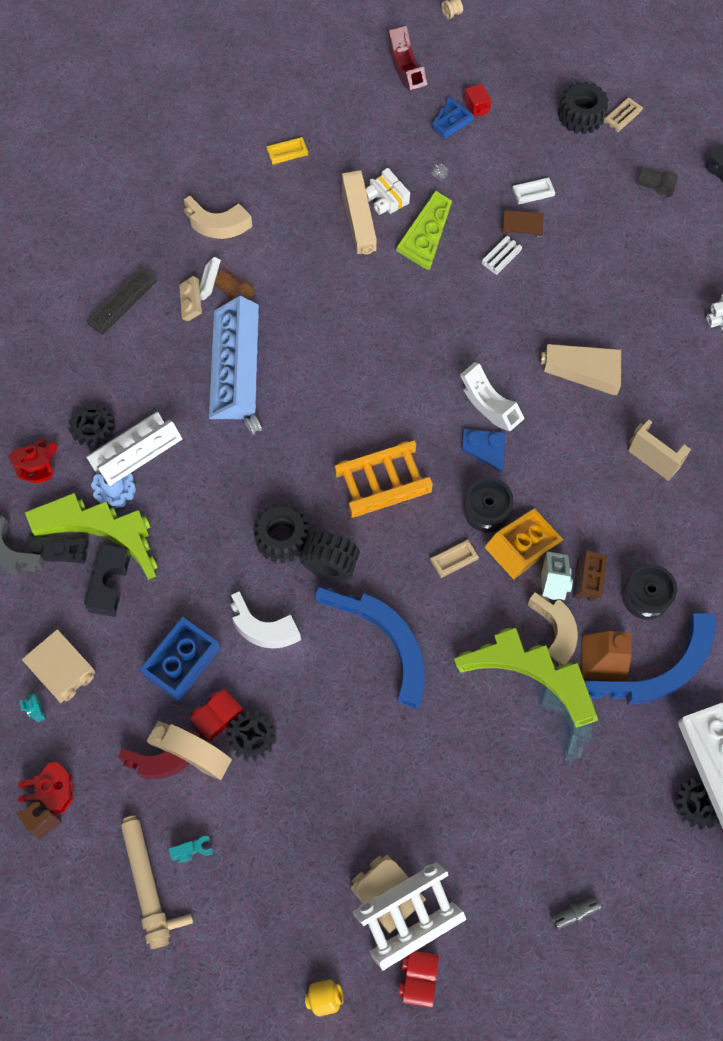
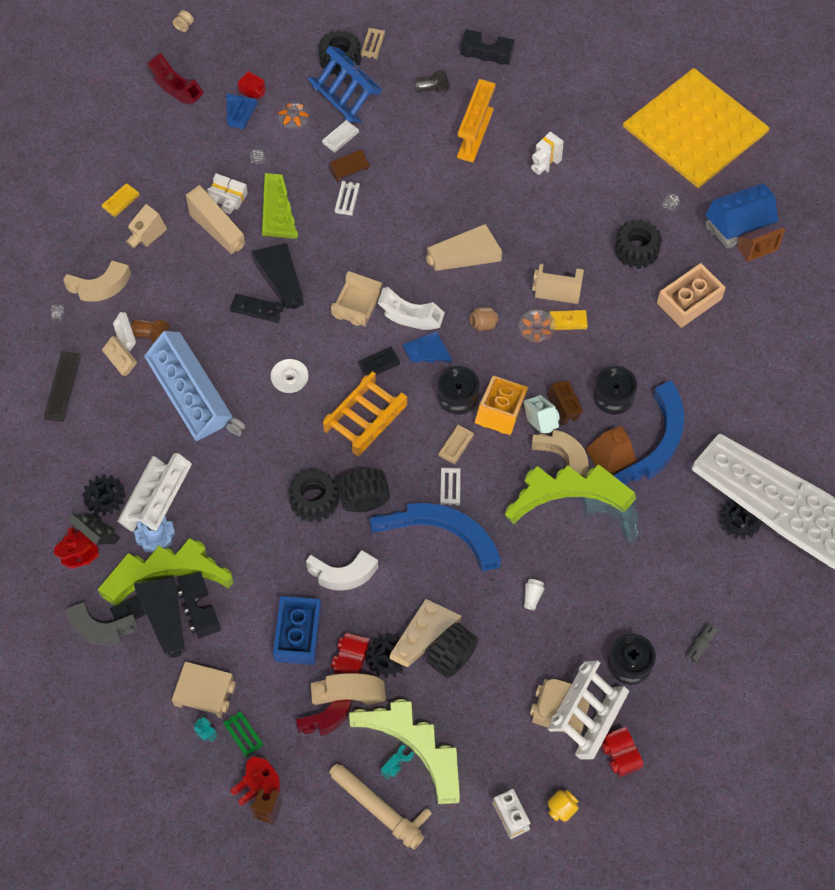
camera: 30 degrees left, 5 degrees down
none -> clear bush [51,304,64,321]
none -> pearl dark grey plate [68,513,120,544]
none -> tan torso [126,204,167,249]
none -> black slope [134,578,185,658]
none -> green tile [223,711,263,757]
none -> black plate [230,294,285,323]
none -> black slope [252,243,304,309]
none -> white dish [271,359,308,393]
none -> clear dish [277,102,311,129]
none -> blue fence [308,46,383,123]
none -> tan panel [331,271,382,326]
none -> yellowish green arch [349,699,460,804]
none -> black plate [358,346,400,376]
none -> tan wing [389,599,462,667]
none -> black tyre [426,622,478,679]
none -> white tile [440,468,461,506]
none -> light orange fence [457,79,496,163]
none -> medium nougat head [470,307,498,331]
none -> white hips [493,789,530,839]
none -> clear dish [519,309,556,342]
none -> white cone [524,579,545,610]
none -> yellow plate [549,310,588,330]
none -> black wheel [608,633,656,685]

